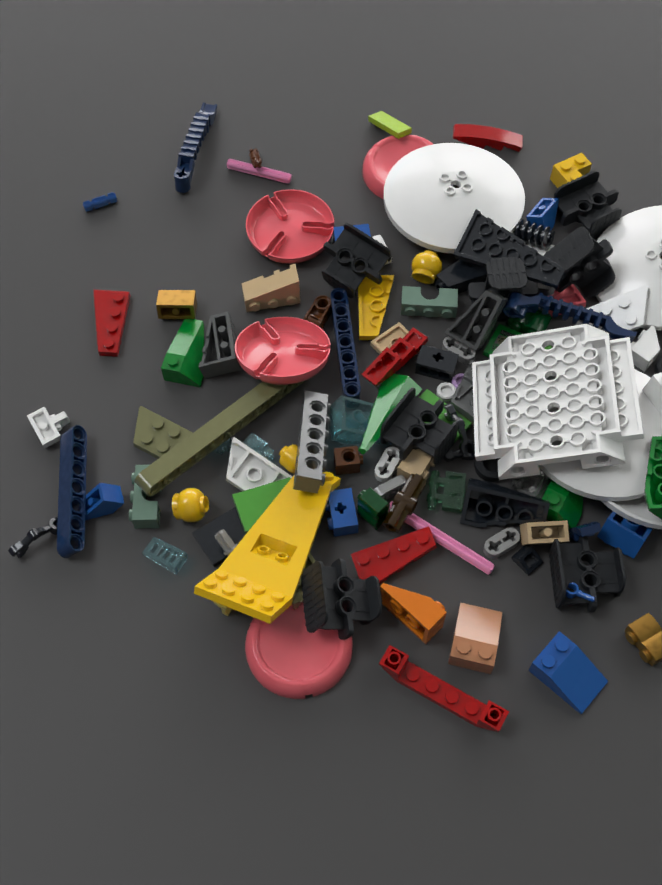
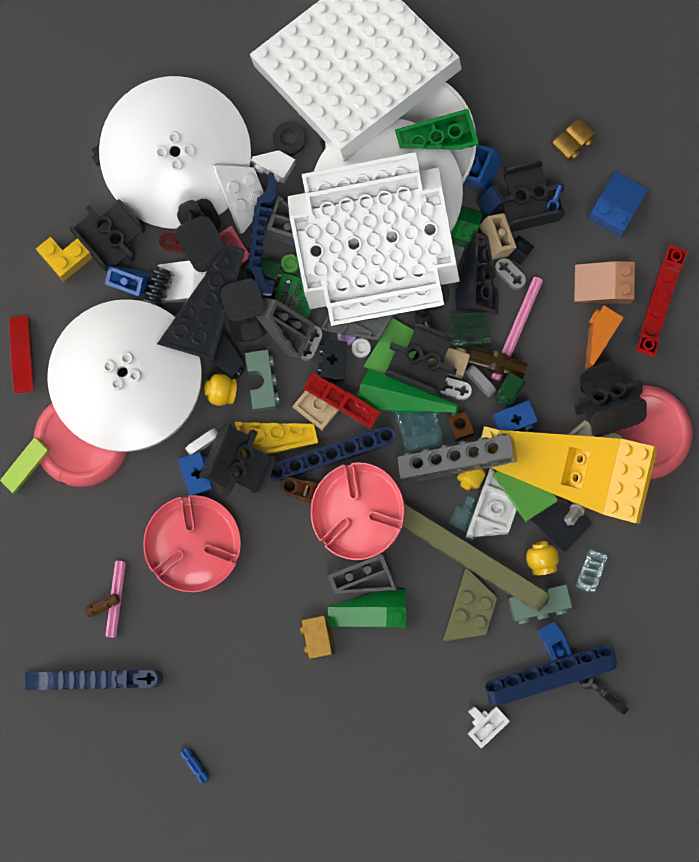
camera: 105 degrees left, 20 degrees up
red wing [93,289,131,357] -> none
tan wedge [241,264,300,312] -> none
red wing [351,526,437,584] -> none
black piece [444,403,475,454] -> none

